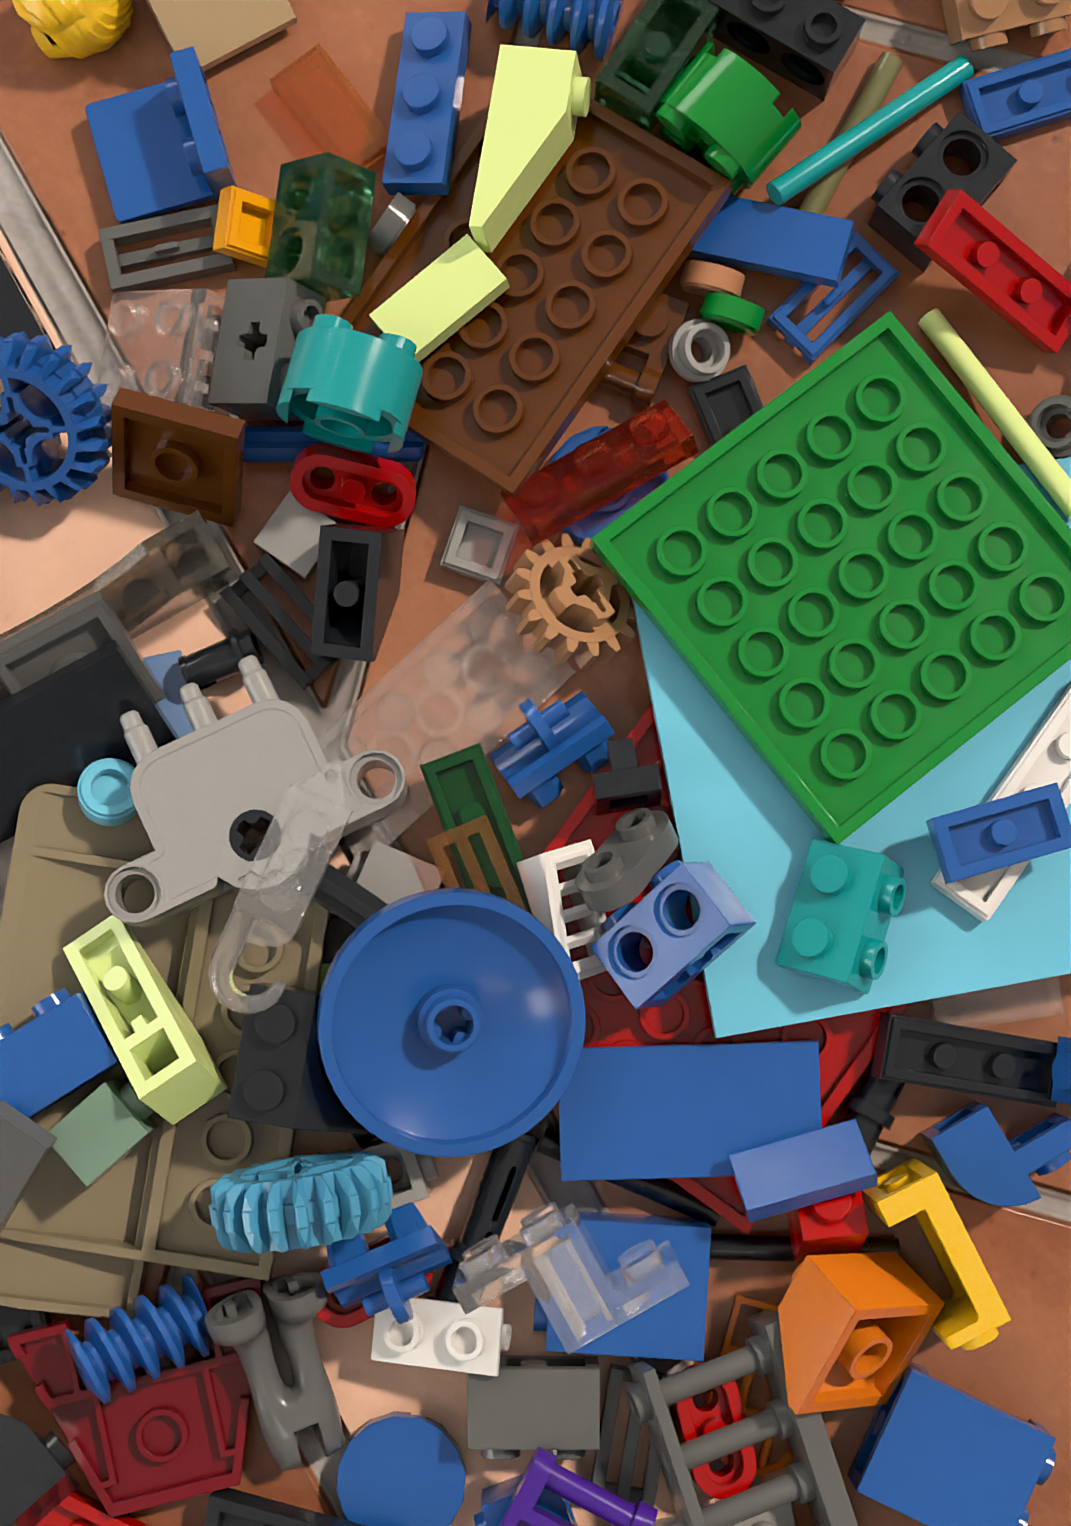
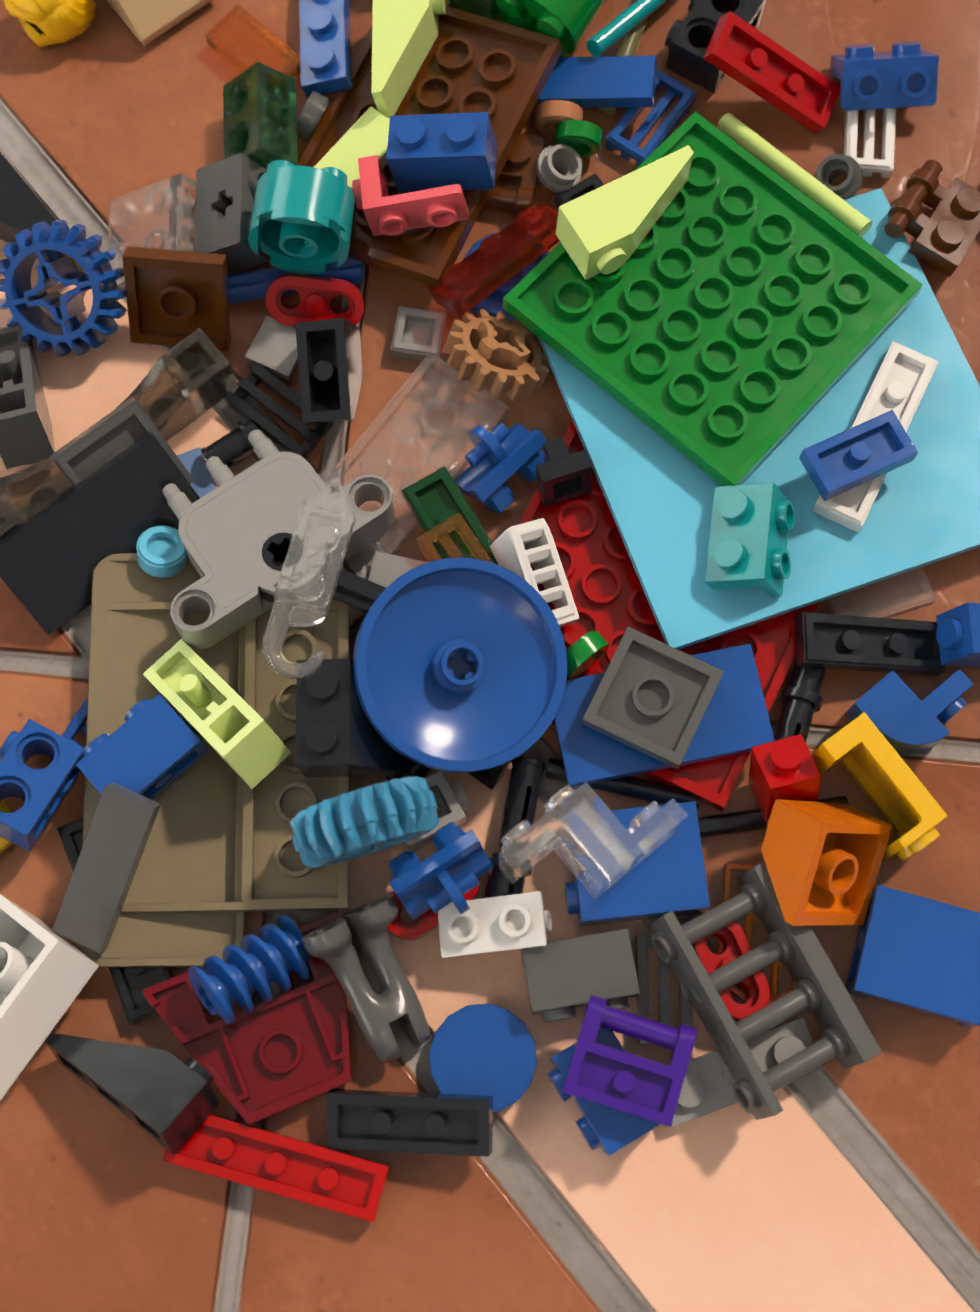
camera: 10 degrees left, 10 degrees down
sand green brick [48,1077,160,1187] -> none
blue bracket [85,46,237,224] -> none
dark grey tile [98,204,237,296] -> none
light orange tile [212,186,285,268] -> none
dark grey plate [575,808,679,912] -> none
brick [590,860,756,1010] -> none
tile [729,1119,878,1223] -> none
none -> coral bracket [352,155,469,236]
none -> blue brick [386,112,497,192]
none -> yellowish green slope [556,145,694,280]
none -> green tile [566,631,610,679]
none -> dark grey plate [582,627,724,769]

